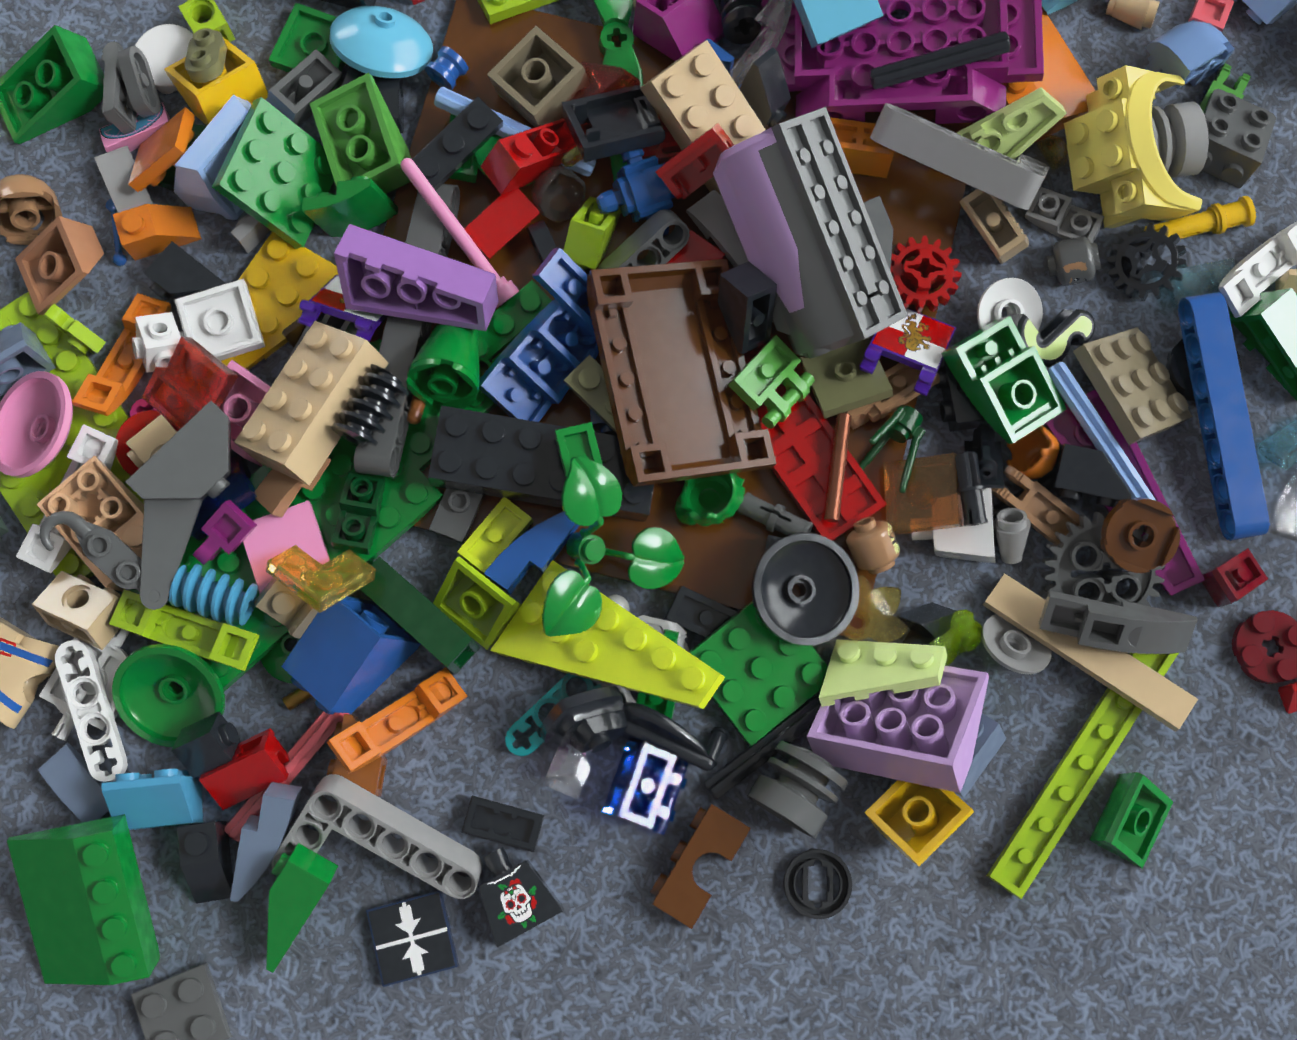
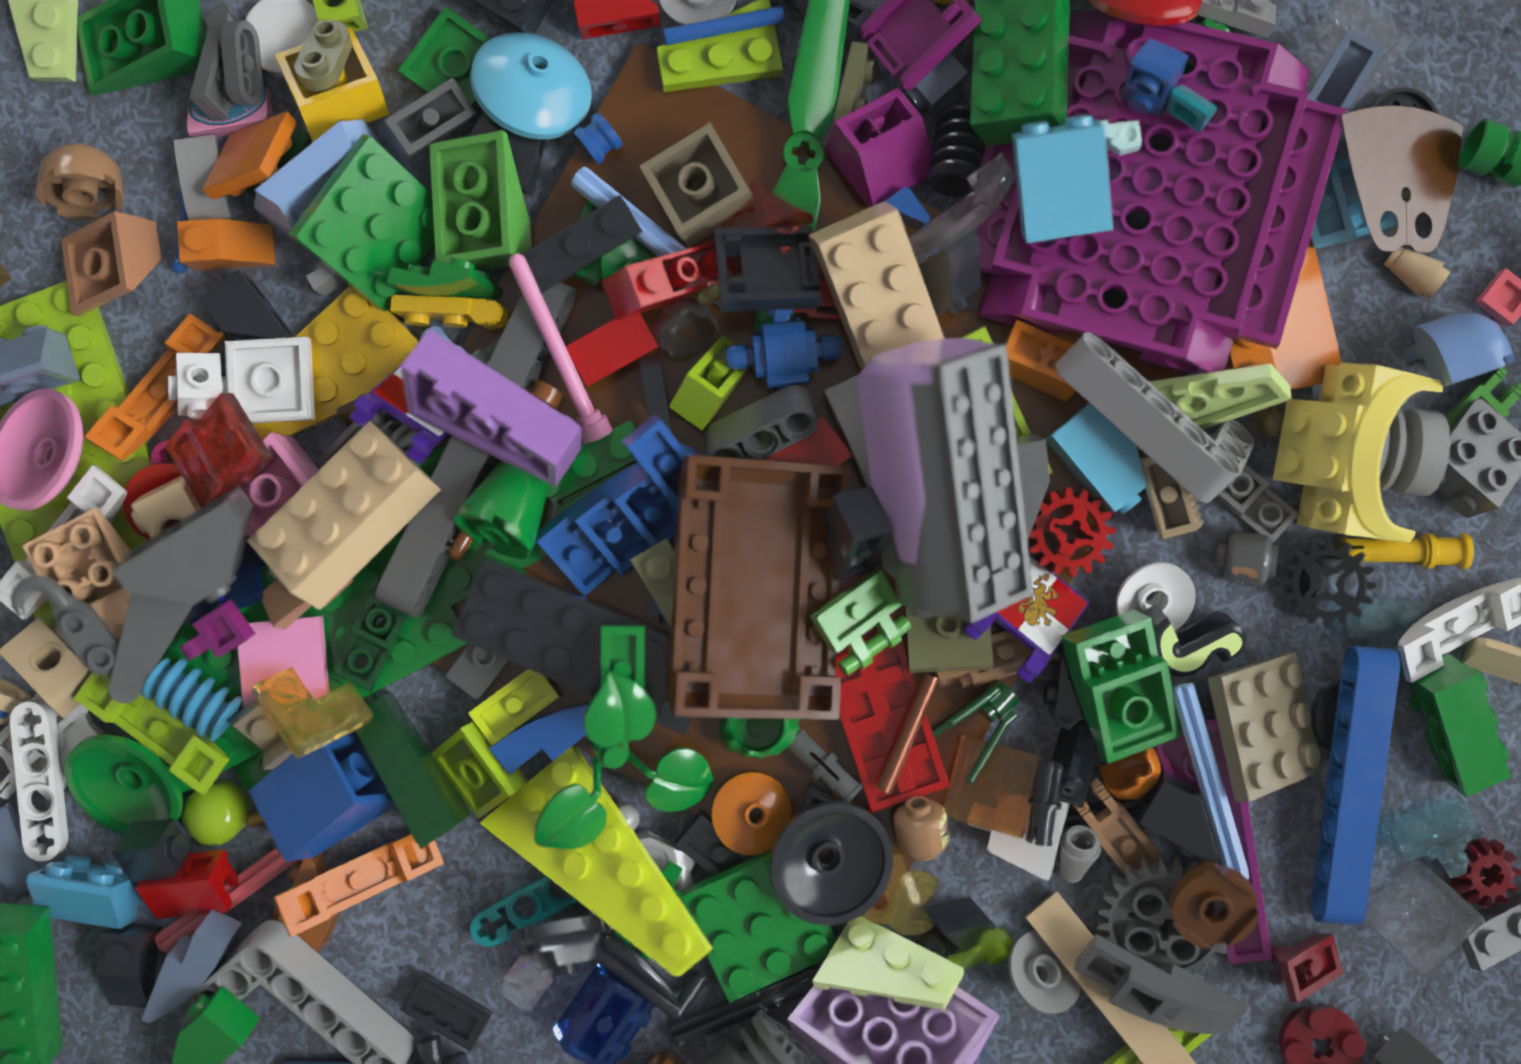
camera: 15 degrees right, 10 degrees up
lime plate [43,304,106,355] -> none
black piece [331,364,409,448] -> none
red hinge [655,123,734,200] -> none
black axle [870,31,1010,89] -> none
none -> lime hair [182,780,251,847]
none -> yellow hinge [390,295,512,331]
none -> orange dish [711,772,792,855]
none -> medium azure slope [1045,402,1147,514]

